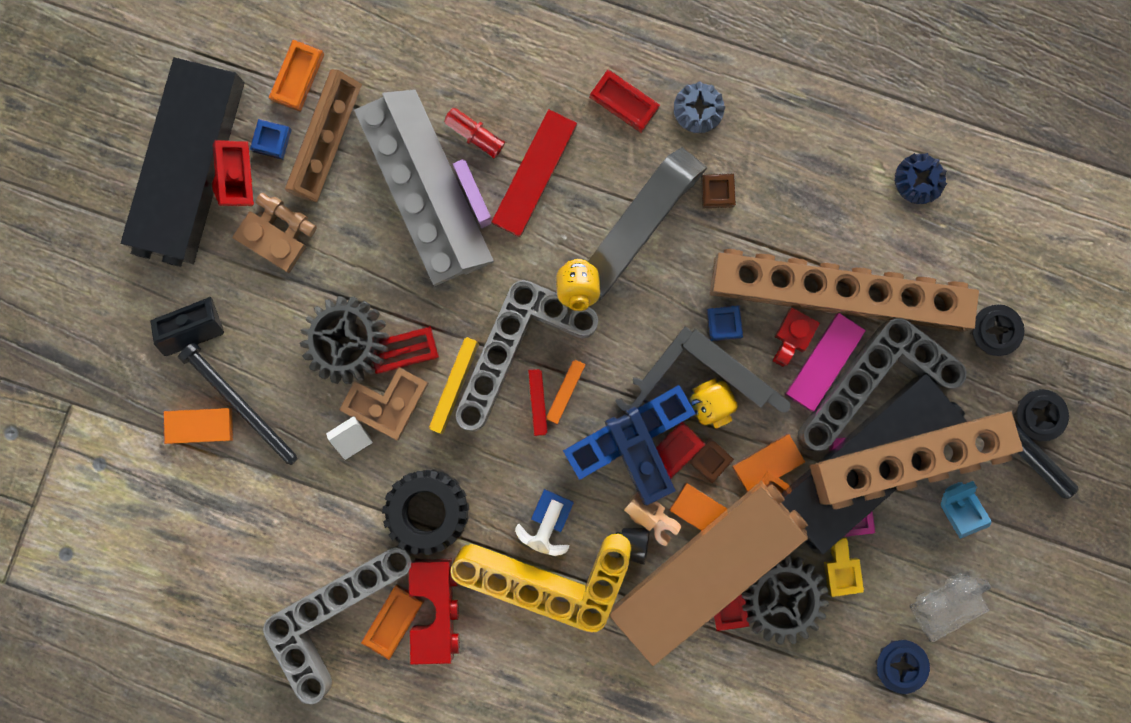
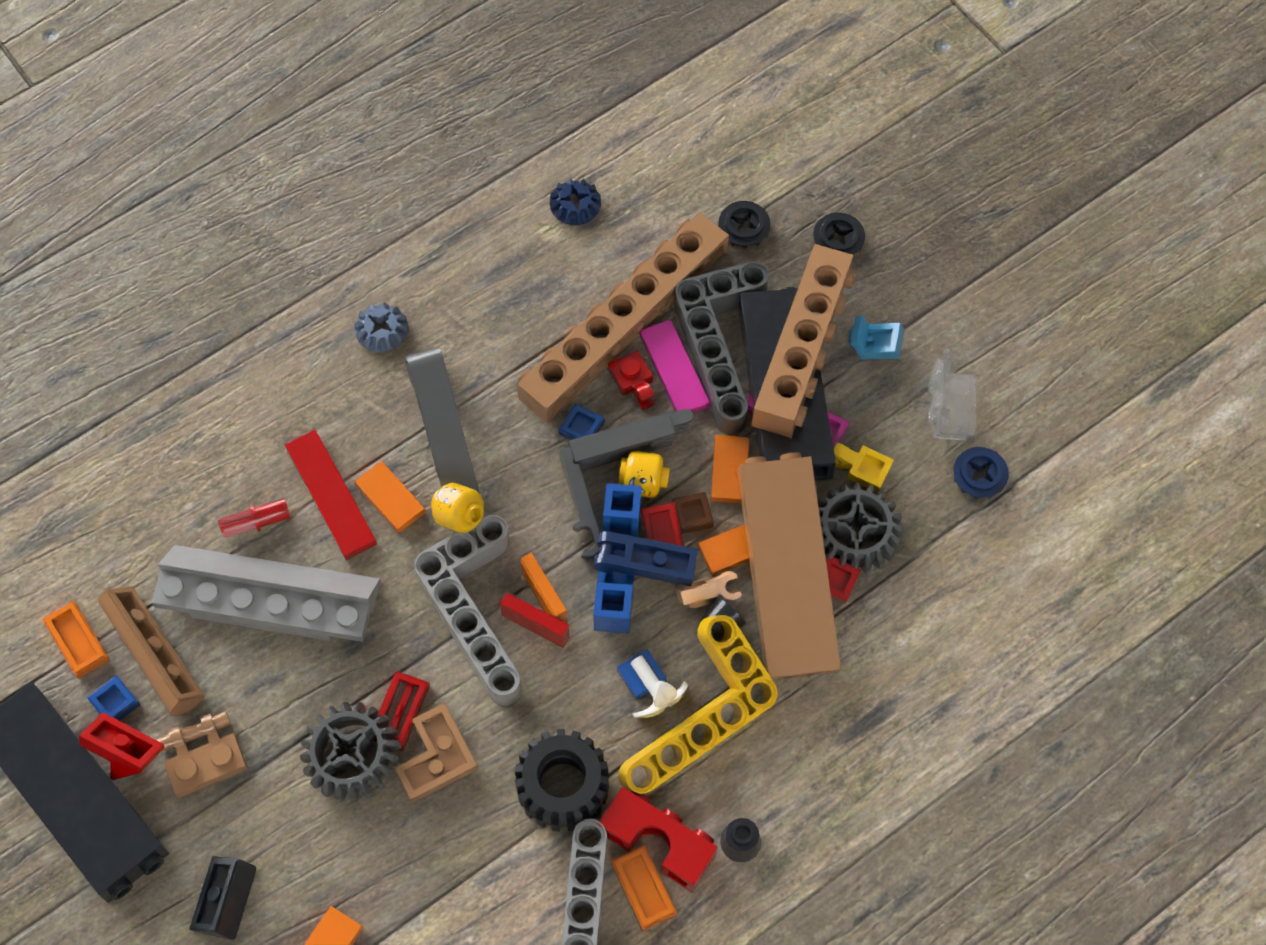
camera: 55 degrees left, 20 degrees down
black bar [178,342,298,465] -> none
white tile [326,416,373,460] -> none
yellow tile [429,337,479,434] -> none
lavender tile [453,159,492,228] -> none
red tile [589,69,660,133] -> none
reddish brown tile [701,174,736,209] -> none
black axle [1015,423,1079,499] -> none
none -> orange tile [354,461,426,534]
none -> black hat [720,818,762,862]

